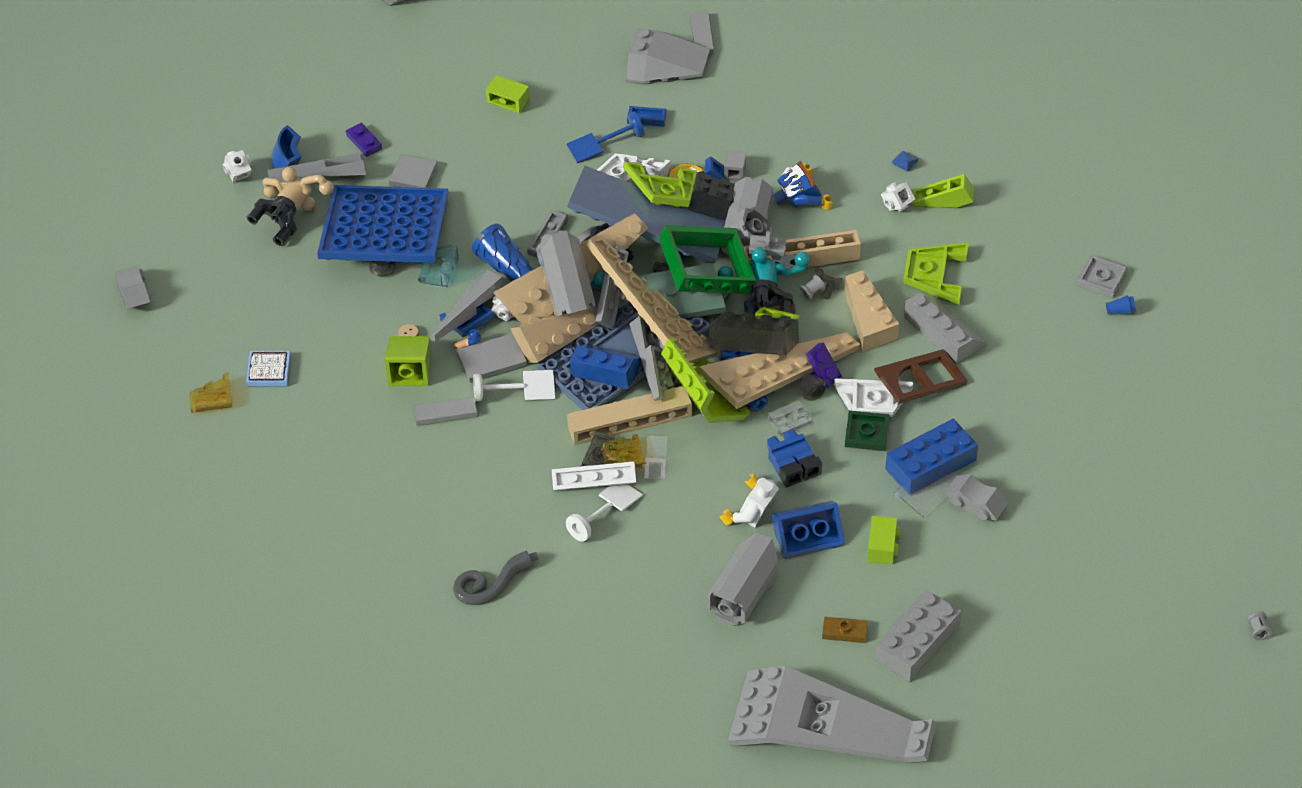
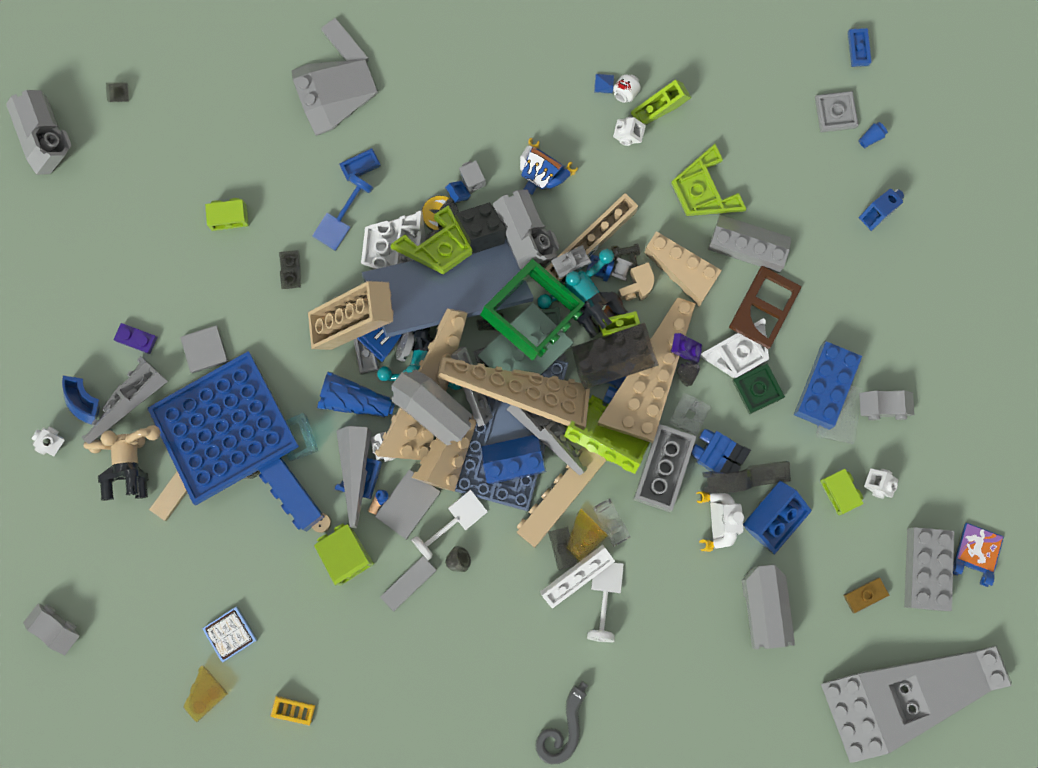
camera: 30 degrees left, 30 degrees up
none -> tan tile [149,472,187,521]
none -> blue brick [259,457,324,532]
none -> yellow slope [270,696,315,726]
none -> clear smoke slope [279,250,301,289]
none -> tan brick [308,281,393,350]
none -> blue torso [357,327,402,362]
none -> clear smoke cone [446,546,471,572]
none -> blue tile [586,254,614,282]
none -> white head [613,74,641,103]
none -> tan brick [618,262,654,301]
none -> light grey brick [633,424,696,512]
none -> clear smoke piece [702,461,791,493]
none -> blue plate [848,28,872,67]
none -> blue torso [858,189,904,231]
none -> white brick [864,468,898,499]
none -> flag [953,523,1004,587]

